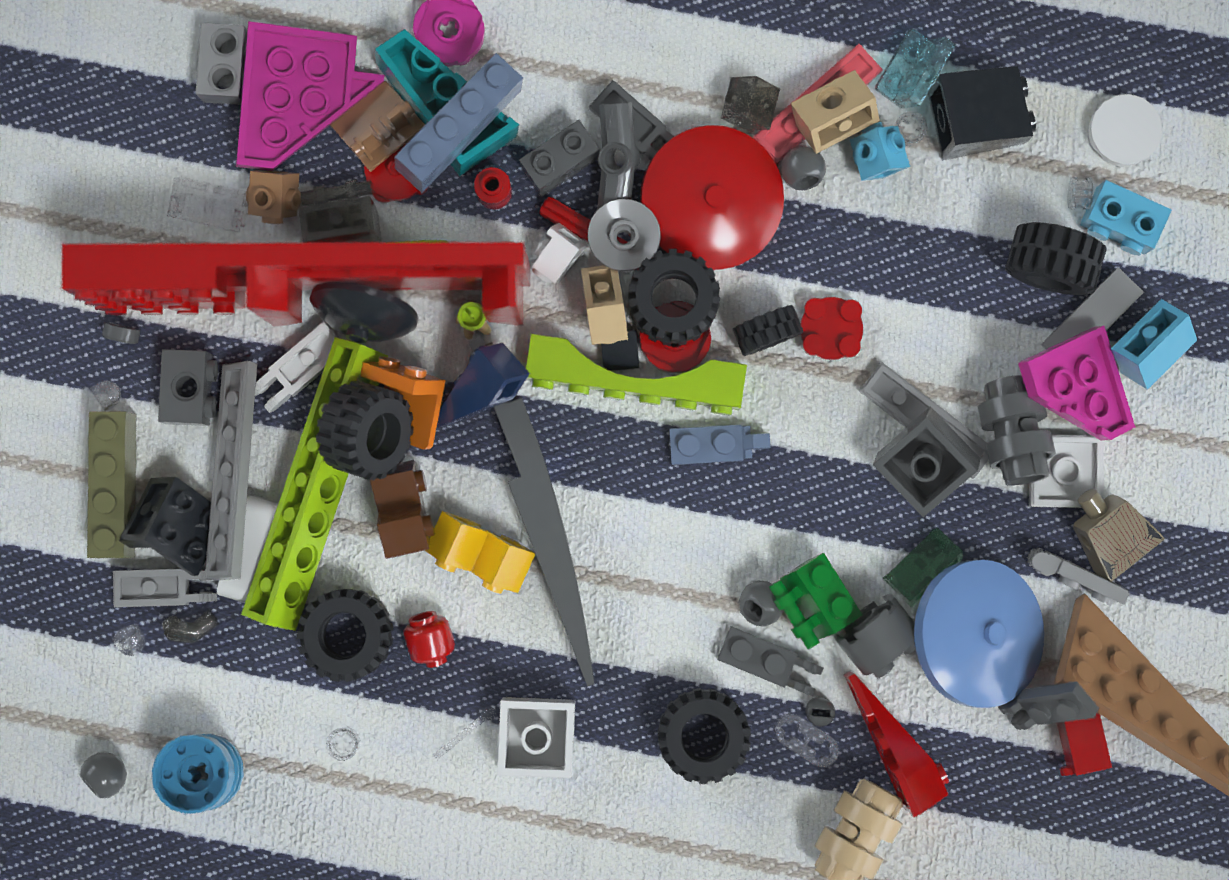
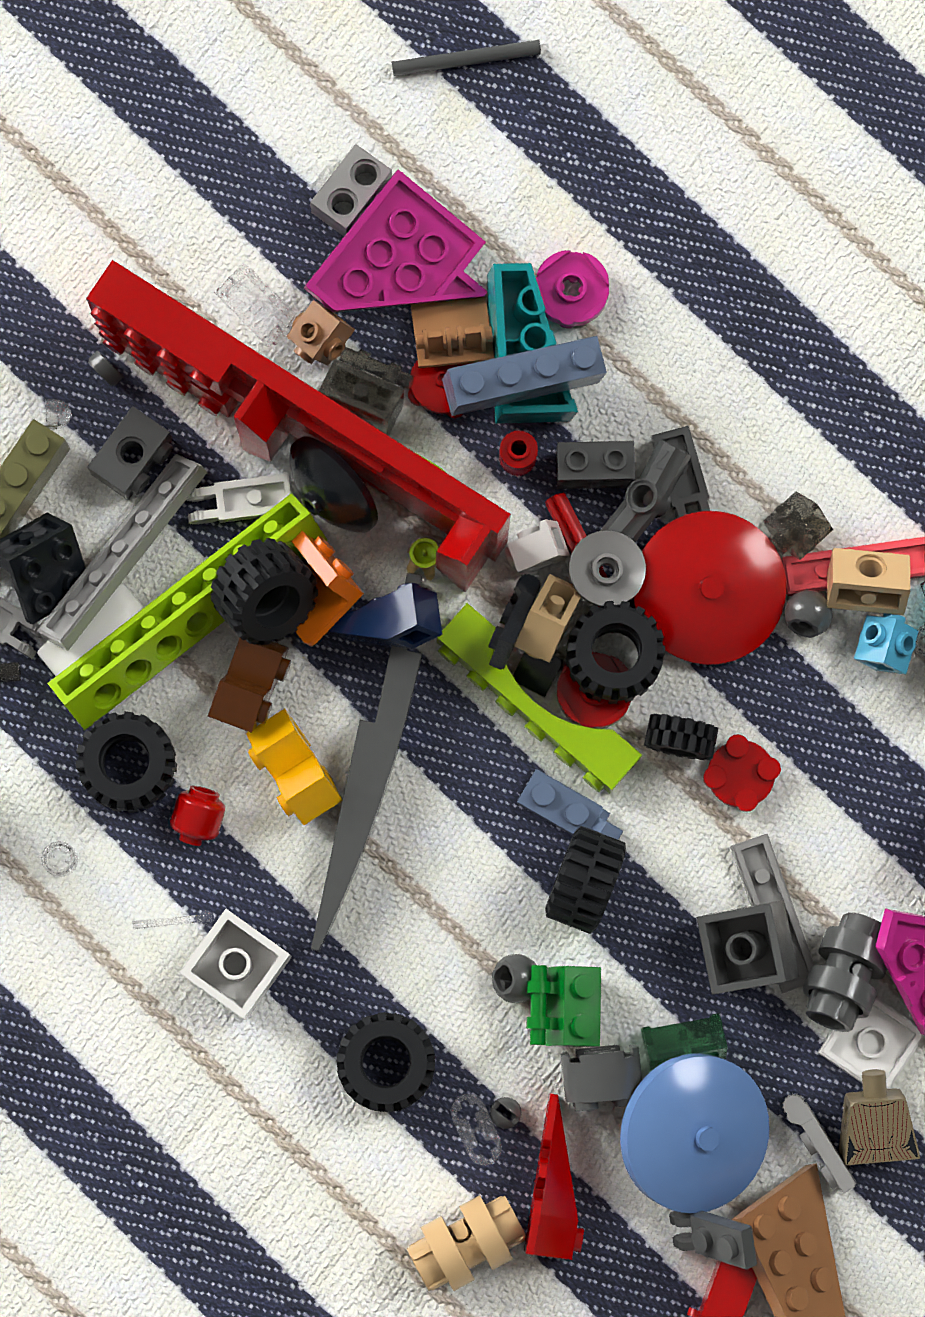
camera: 30 degrees right, 5 degrees down
dark grey hinge [717,626,824,696] -> none
none -> black hinge [488,574,541,670]
none -> black tyre [545,826,626,934]

